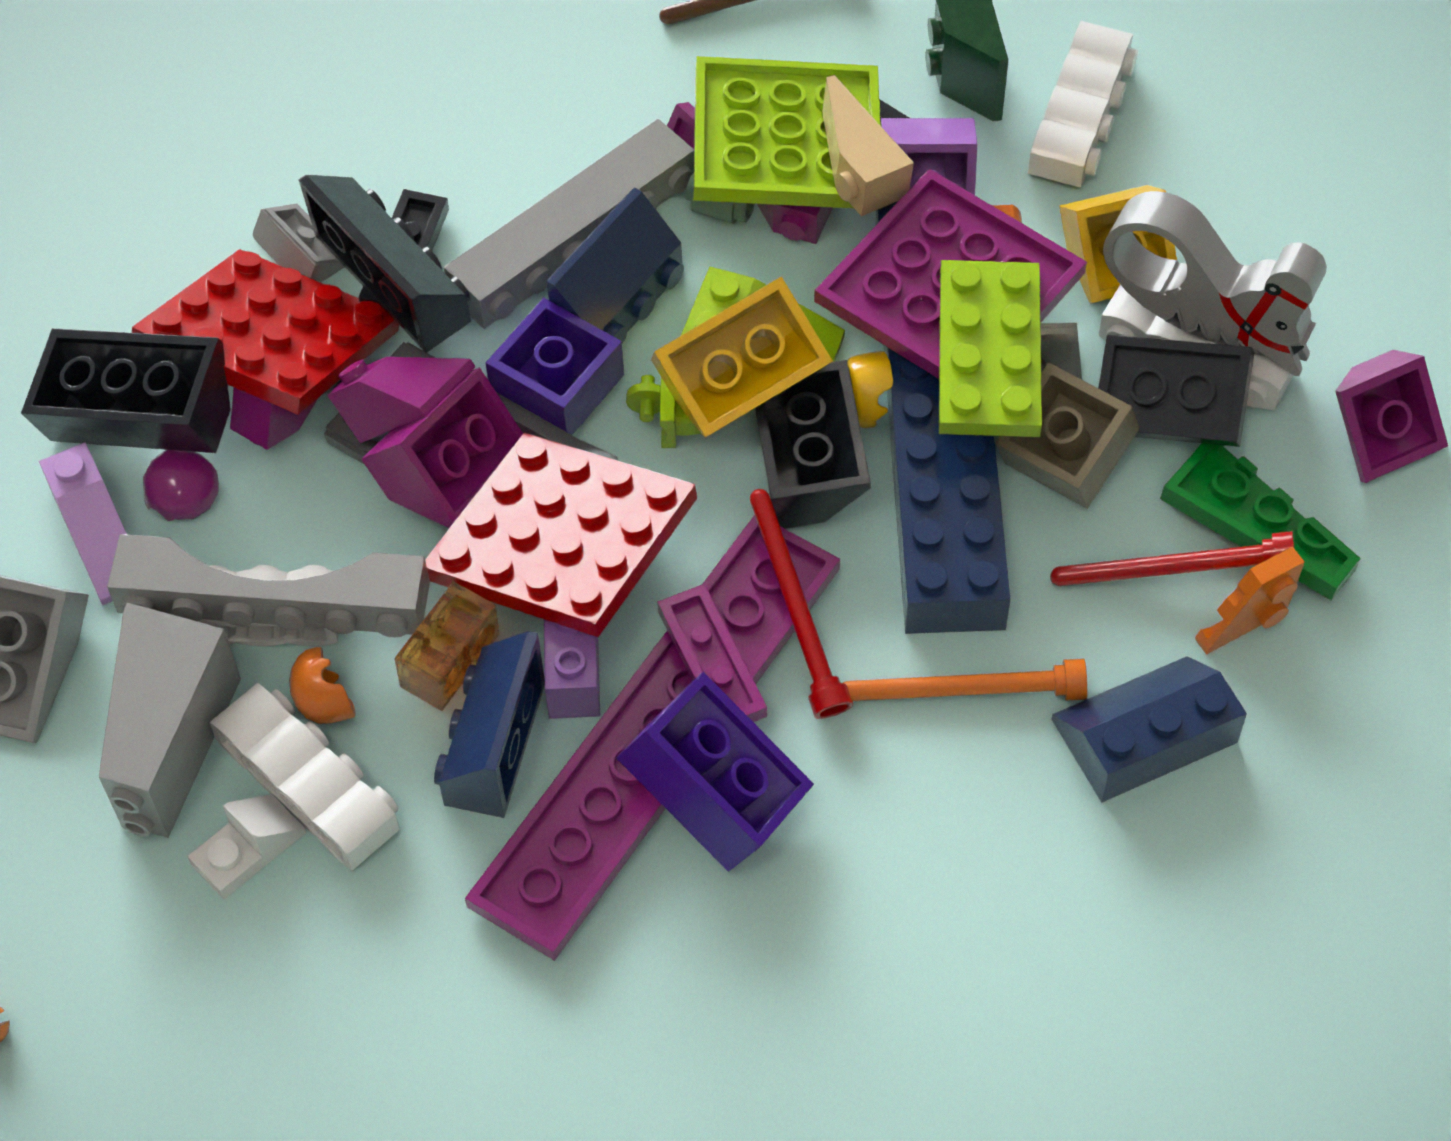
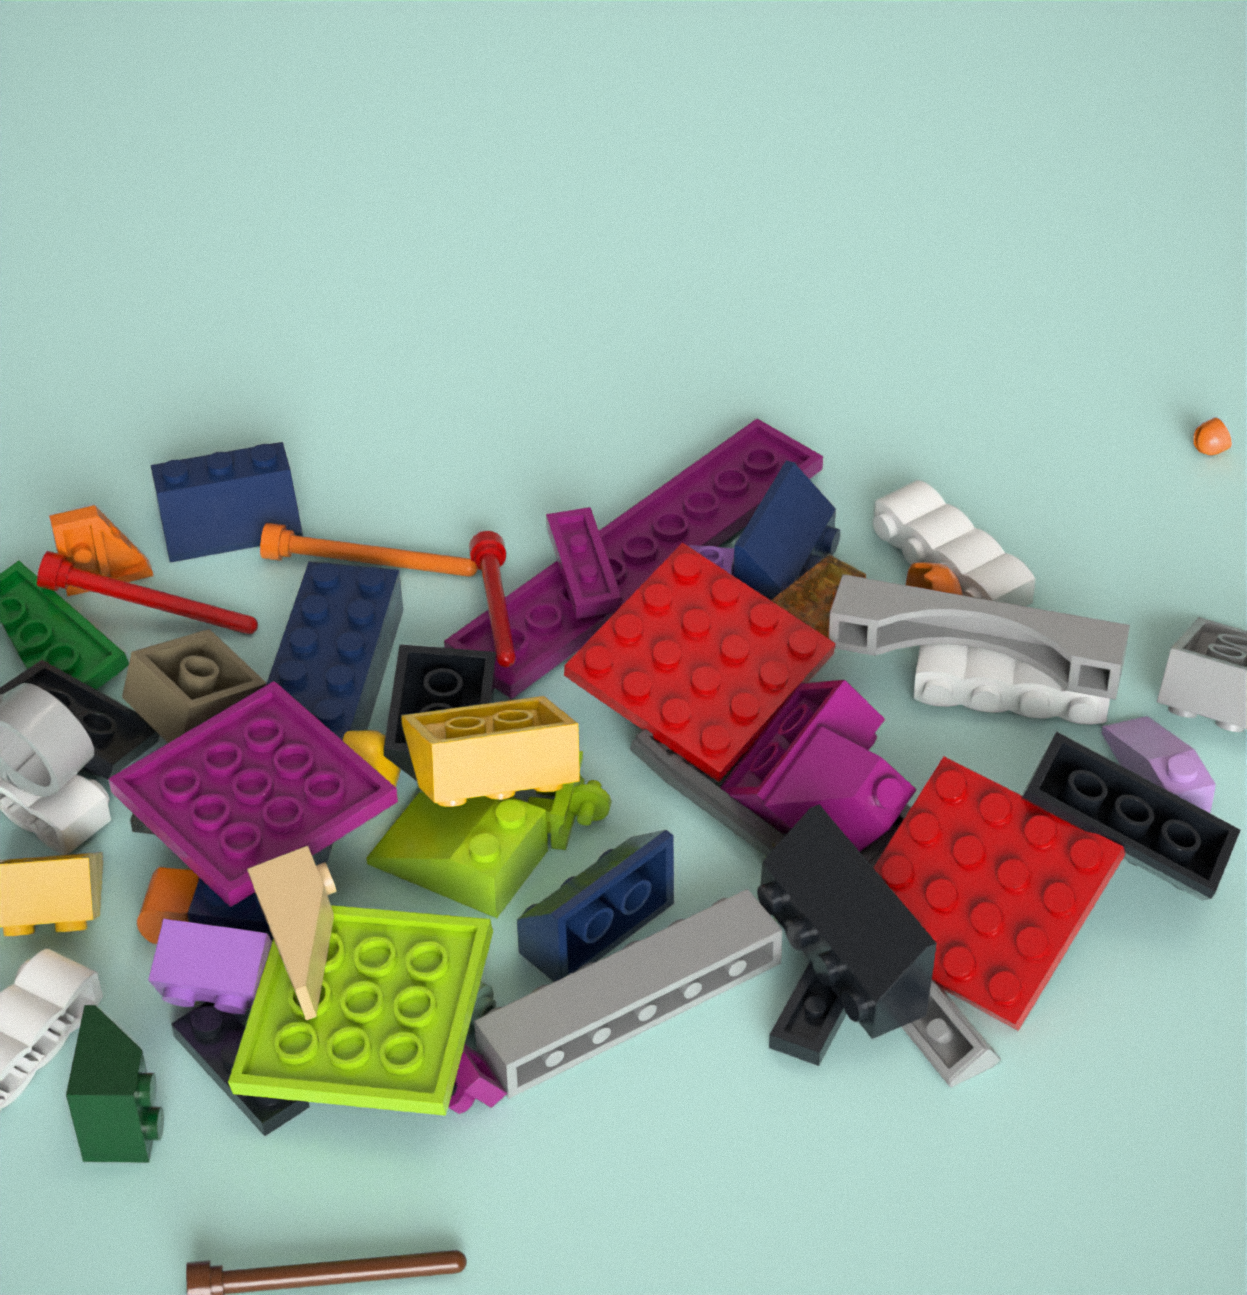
camera: 170 degrees left, 15 degrees down
light grey slope [99,602,241,838] -> none
white slope [188,794,306,899] -> none
dark purple brick [485,297,624,435] -> none
dark purple slope [616,672,814,872] -> none
lime plate [939,260,1042,437] -> none

